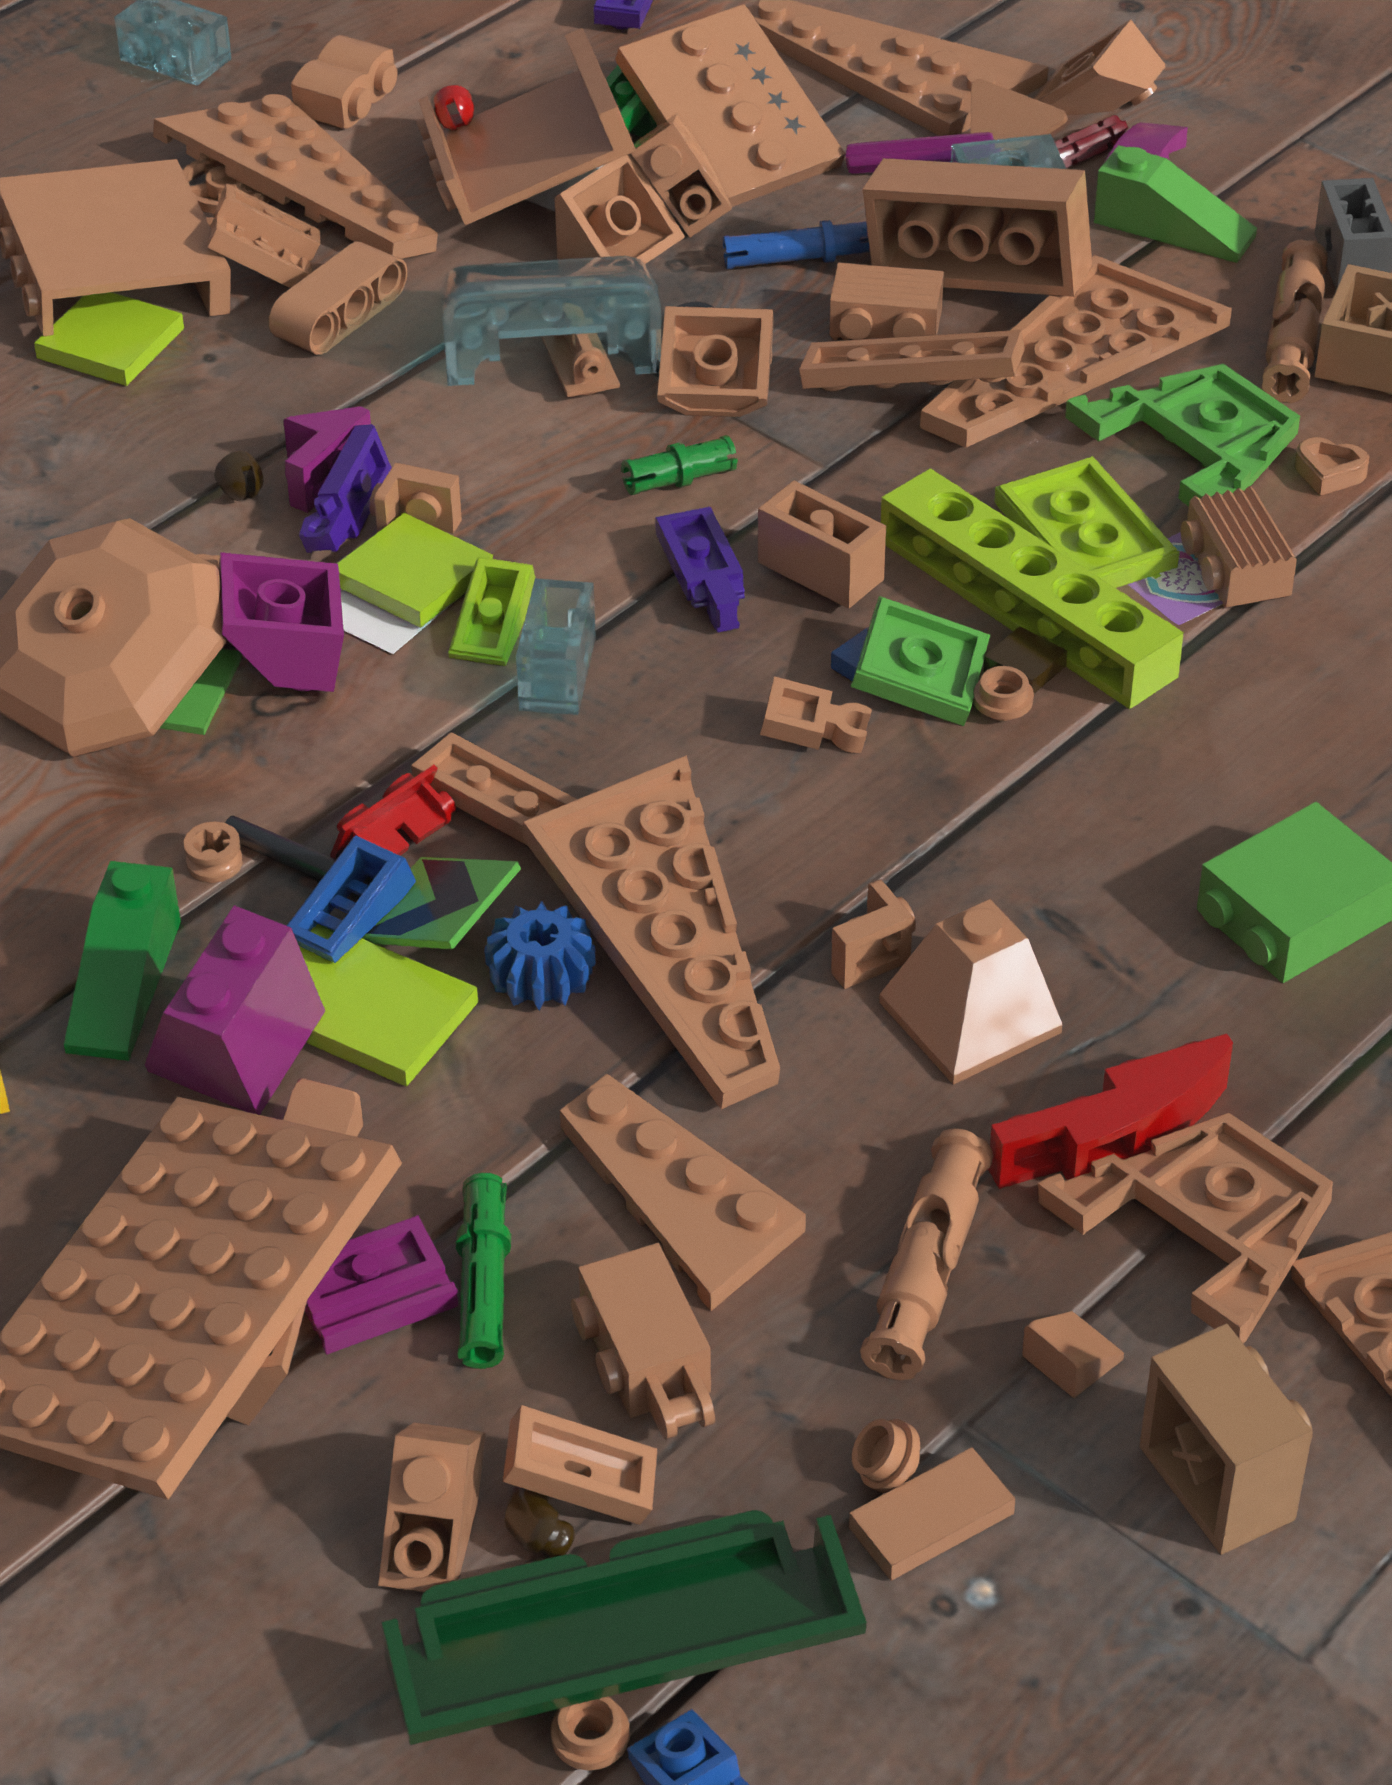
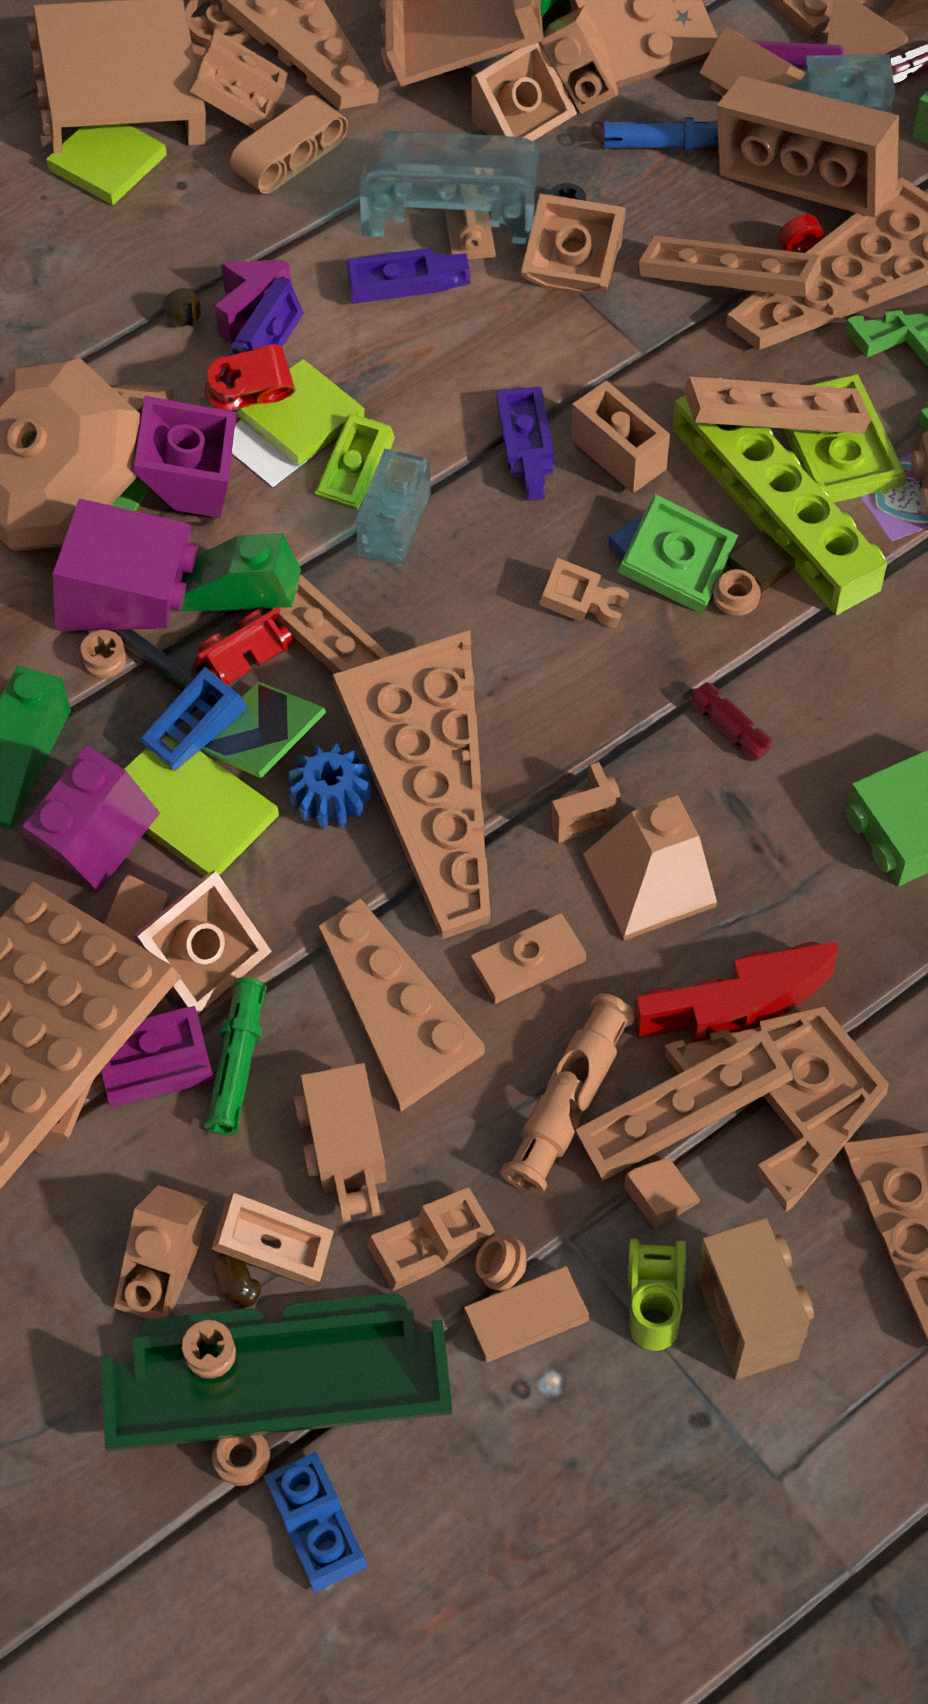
camera: 10 degrees right, 15 degrees up
nougat bracket [370,463,462,534] -> none
green pin [621,435,738,495] -> none
nougat brick [830,263,944,341] -> none
none -> magenta slope [53,498,198,632]
none -> nougat slope [134,870,272,1015]
none -> green slope [172,533,301,612]
none -> nougat bush [182,1320,236,1379]
none -> red piece [204,344,296,411]
none -> dark purple hinge [346,248,470,304]
none -> nougat slope [367,1187,495,1292]
none -> nougat plate [471,913,586,1004]
none -> nougat plate [575,1028,793,1181]
none -> lime piece [627,1238,686,1351]
none -> nougat plate [684,376,871,434]
none -> dark red axle [691,682,772,761]
none -> nougat slope [699,26,805,97]
none -> red tile [777,214,823,253]

